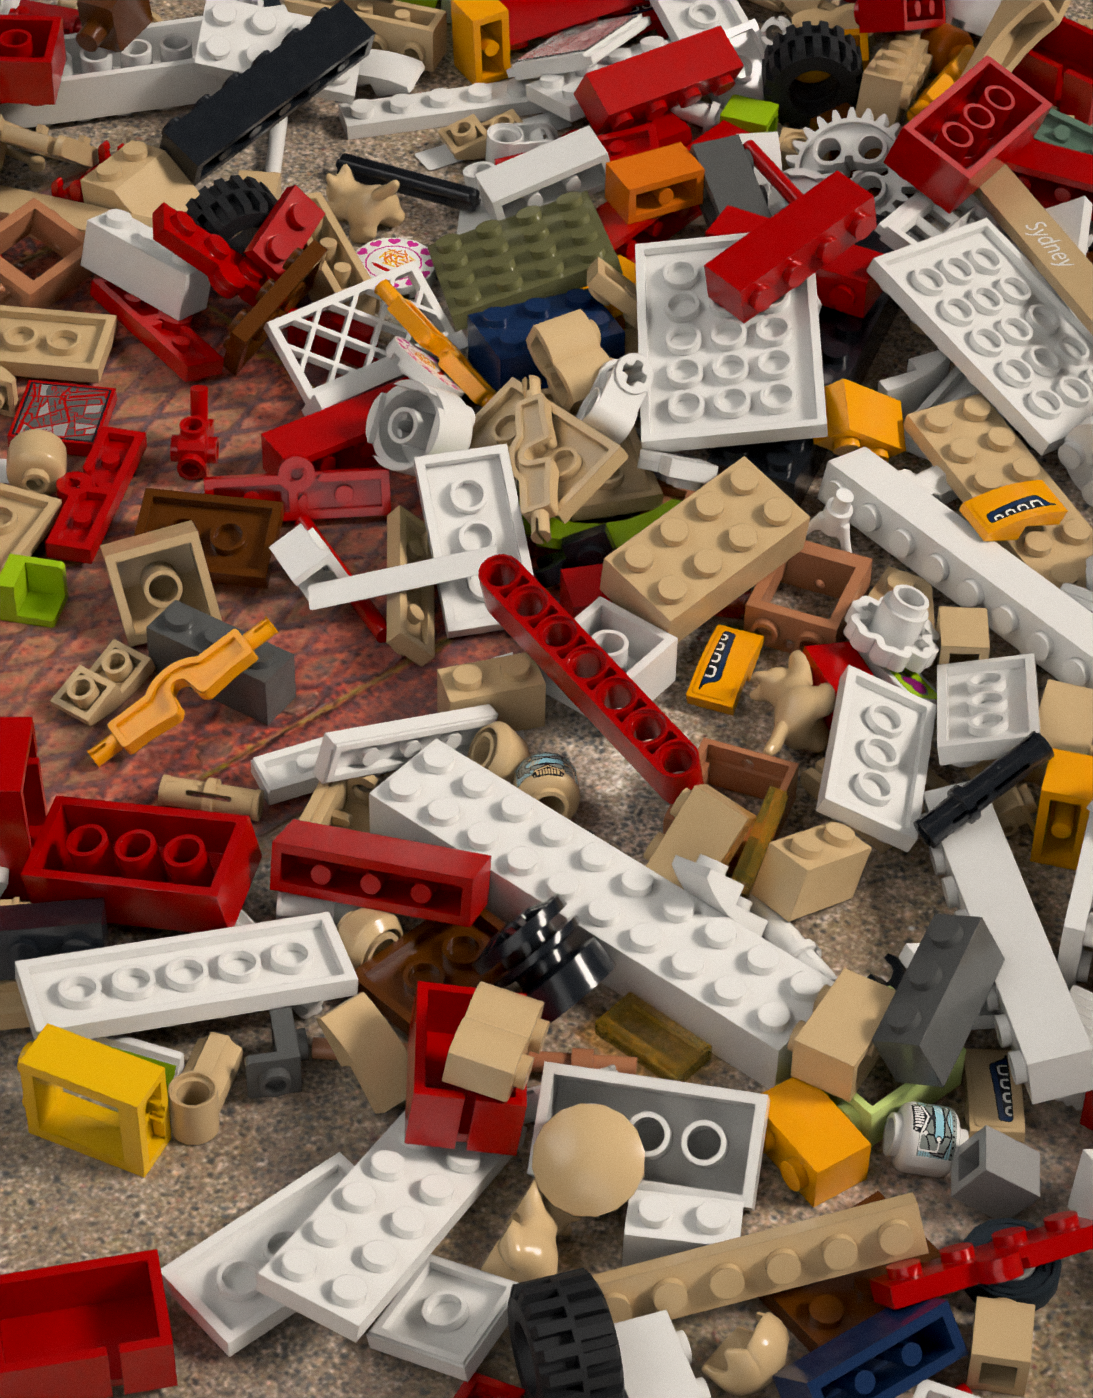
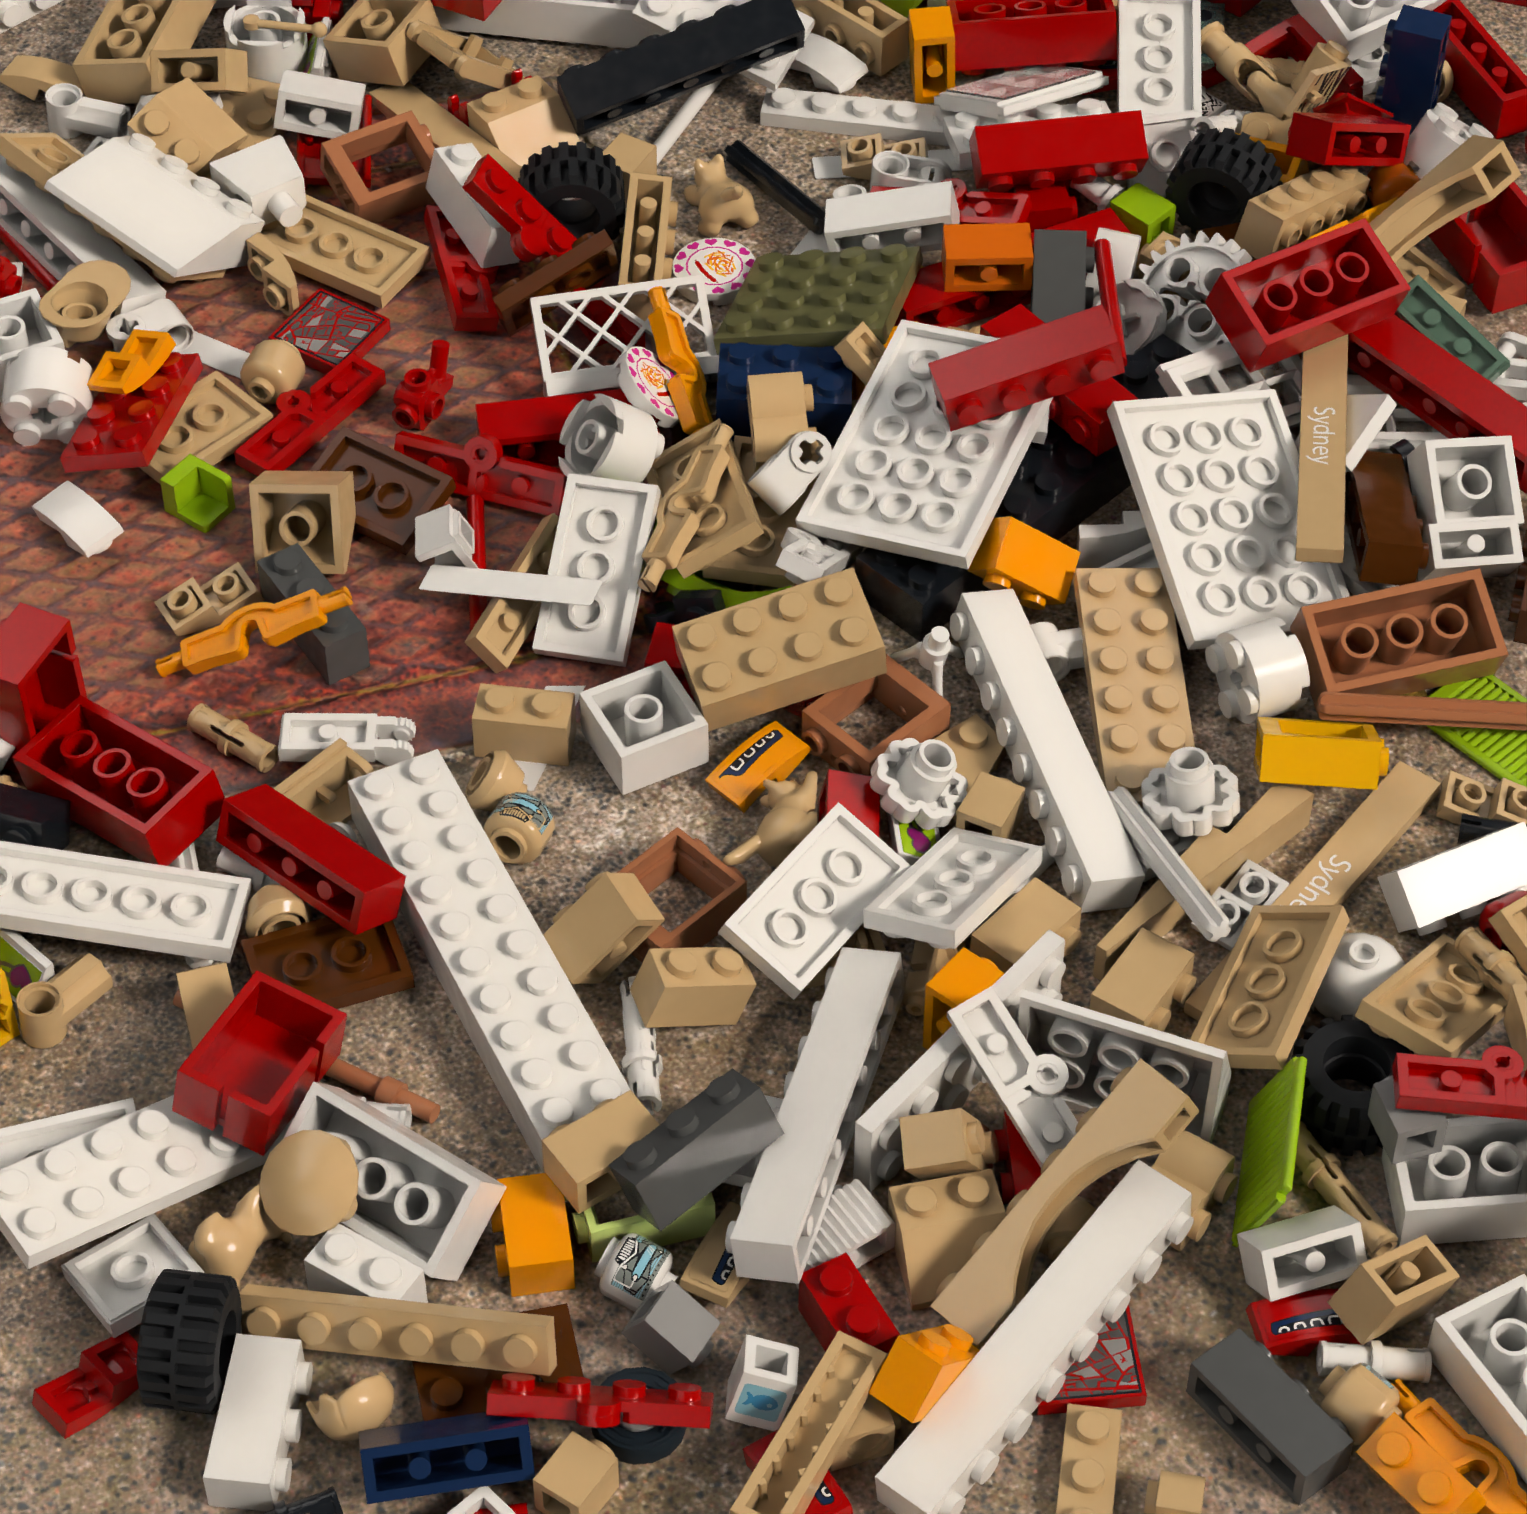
camera: 25 degrees right, 5 degrees up
red plate [243,185,326,281] -> none
dark grey bracket [245,1007,309,1099] -> none
white tile [313,704,499,784] -> none
tan brick [442,981,550,1103] -> none
black wheel [471,893,617,1023] -> none
red beam [478,554,704,804] -> none
clear yellow tile [595,992,712,1082] -> none
white slope [672,854,768,937] -> none
clear yellow tile [732,785,788,898] -> none
black pin [913,731,1054,848] -> none
light orange slope [959,480,1068,541] -> none

